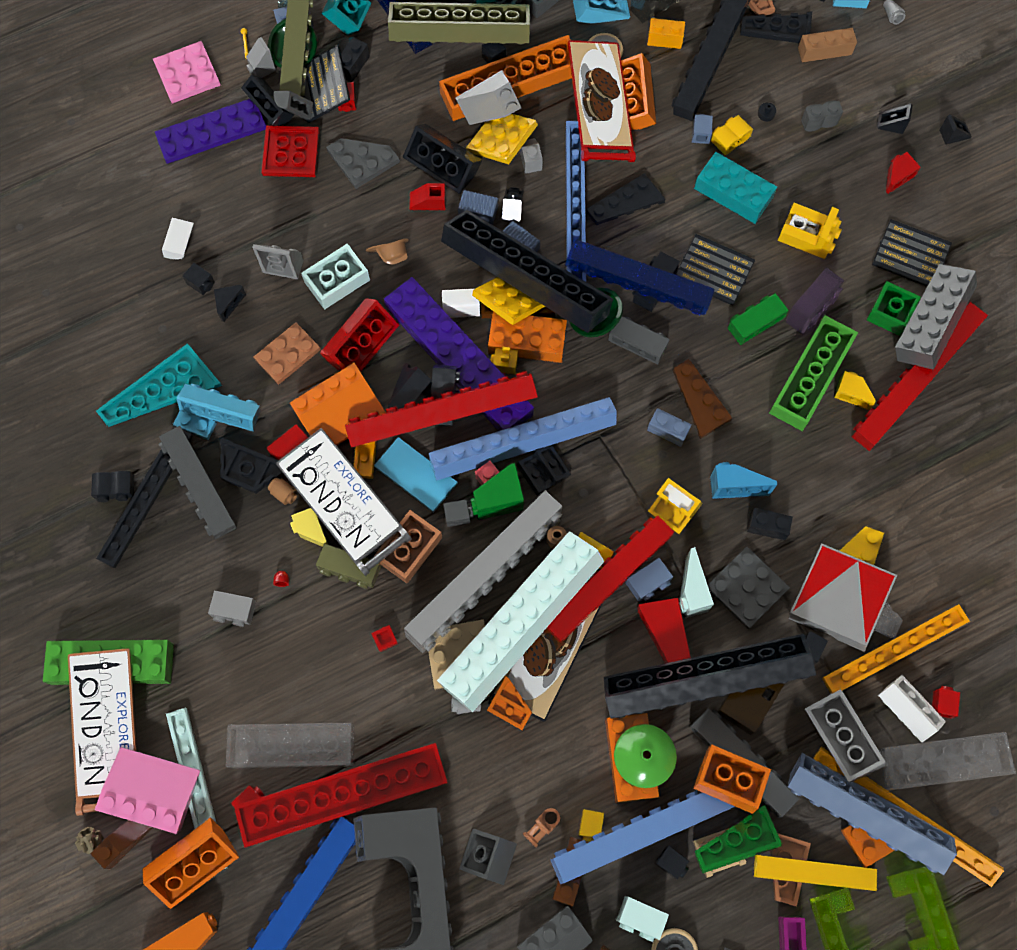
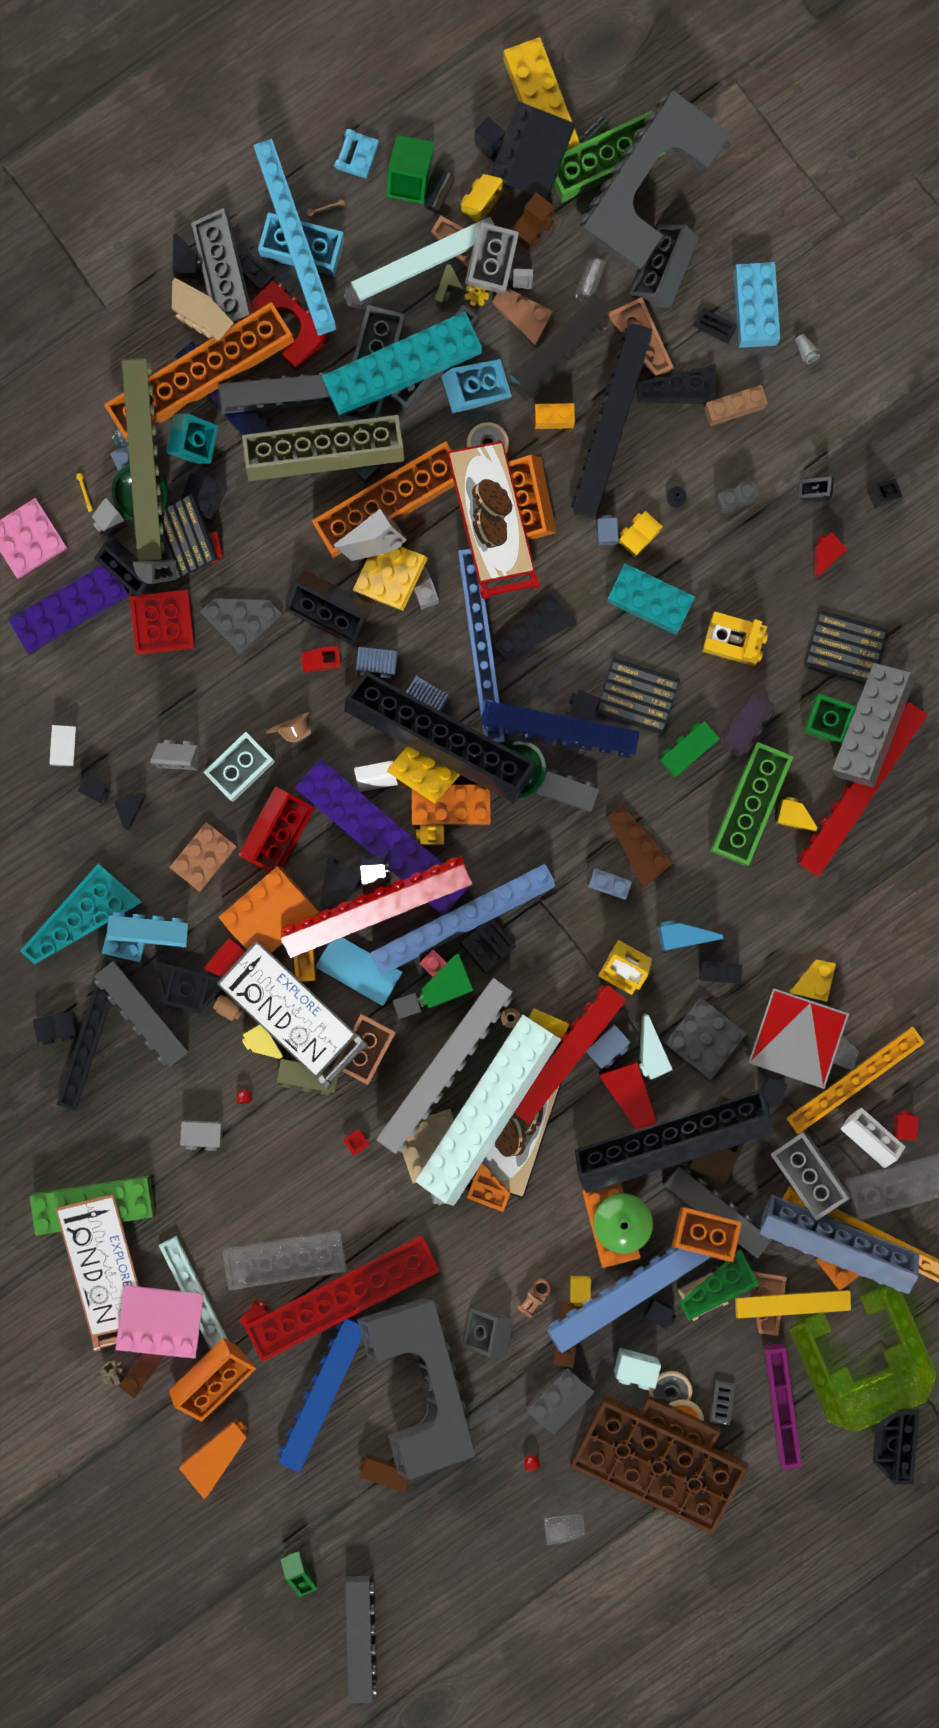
camera: 10 degrees left, 15 degrees up
slope [502,187,524,222] -> none

